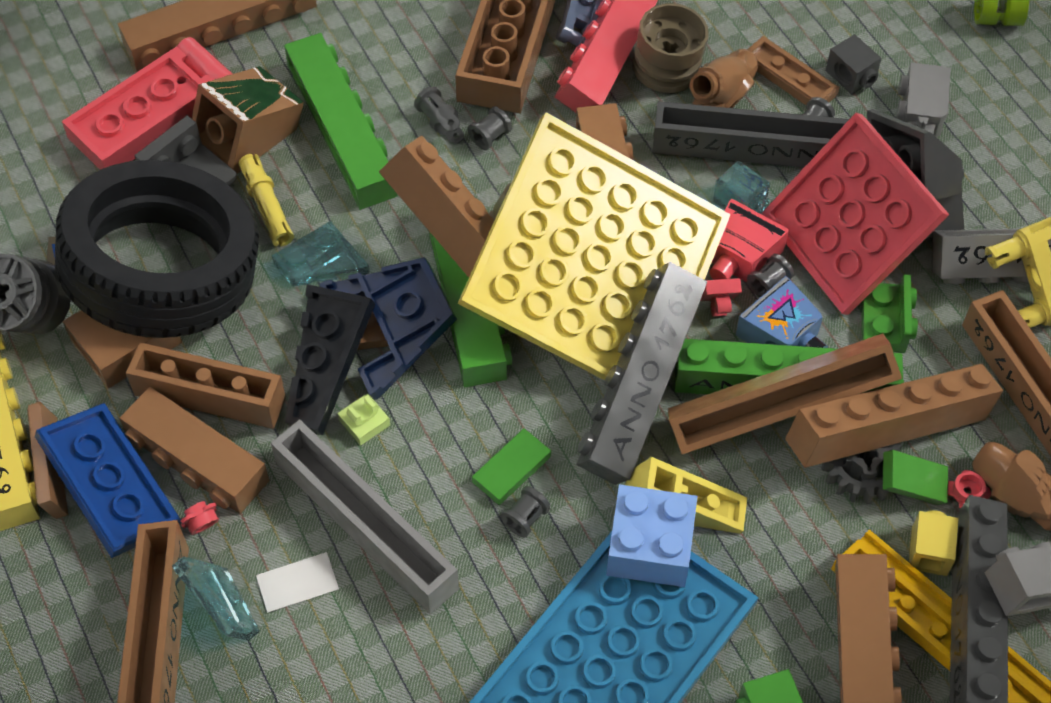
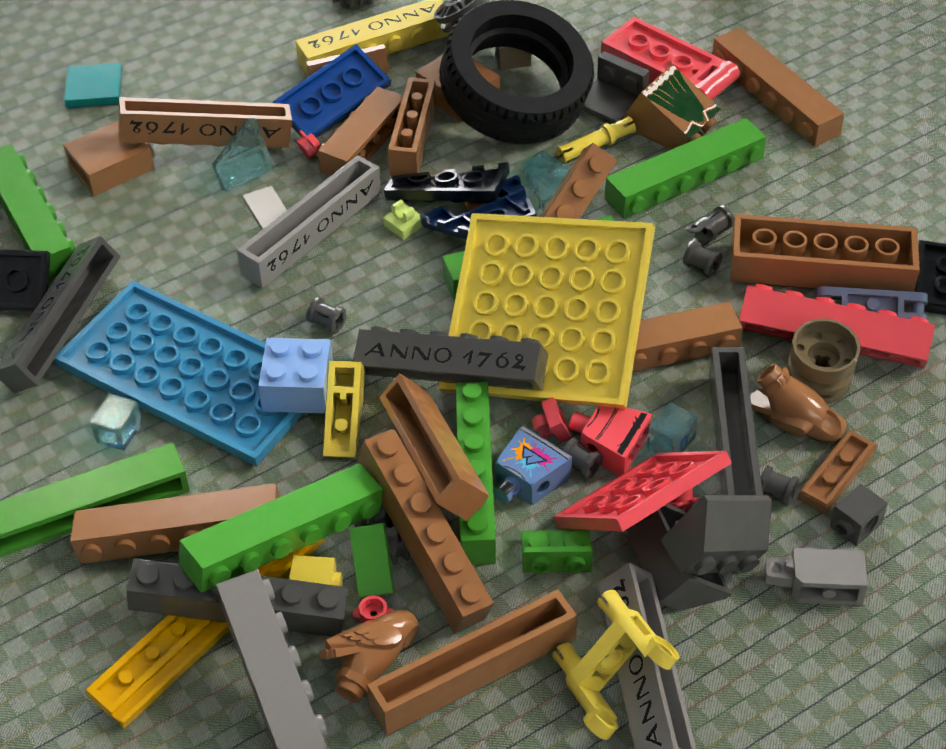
camera: 85 degrees right, 10 degrees down
bright green tile [472,428,551,506] -> none
none -> bright green brick [179,463,383,593]

